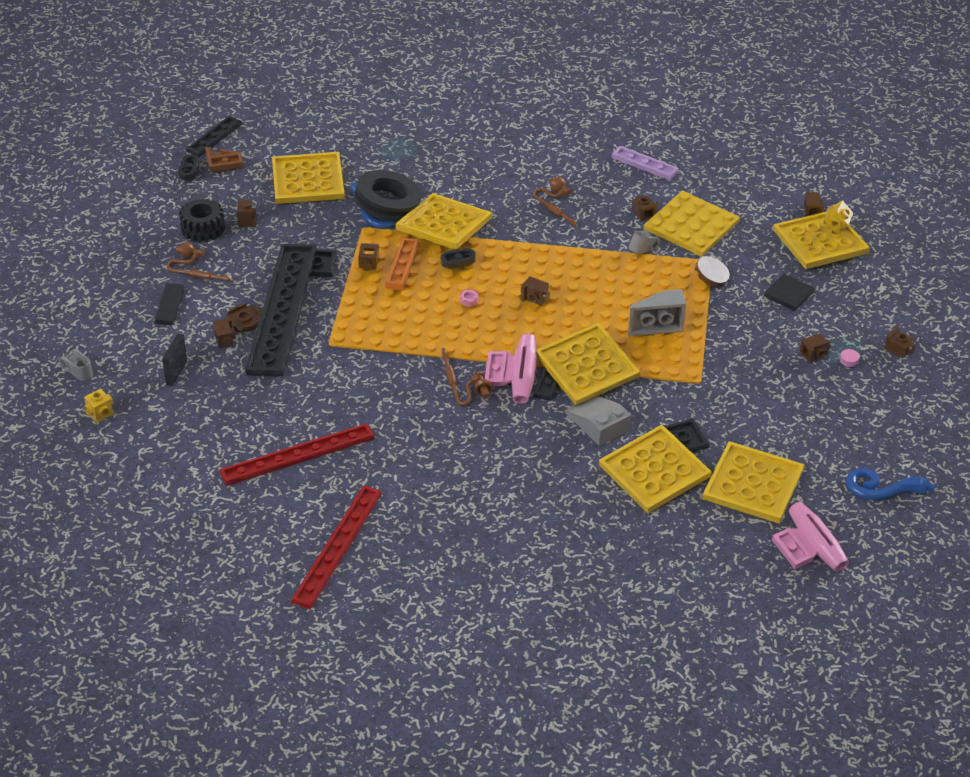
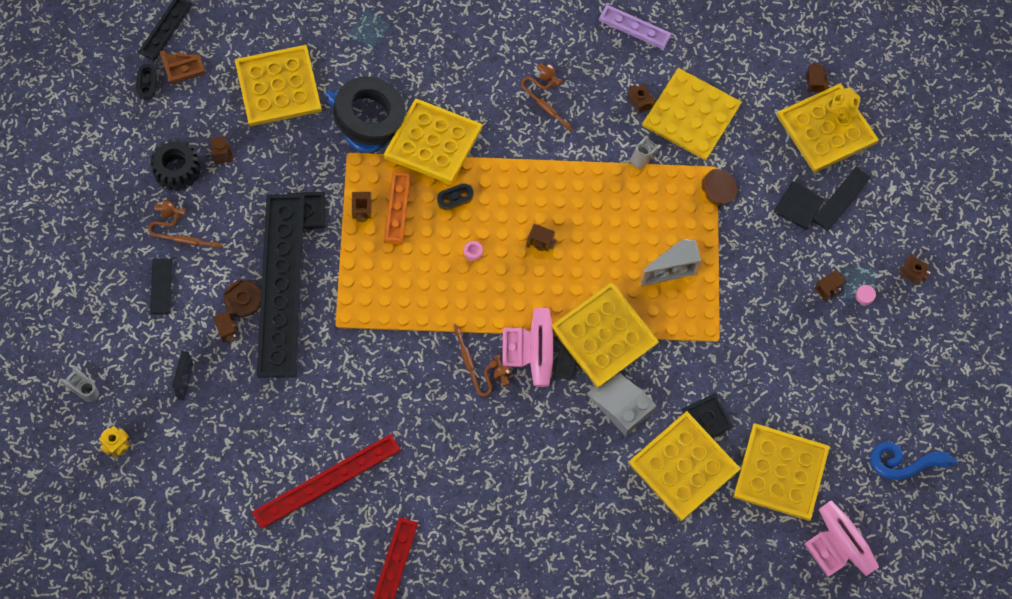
camera: 10 degrees left, 25 degrees up
none -> black tile [813,166,871,232]

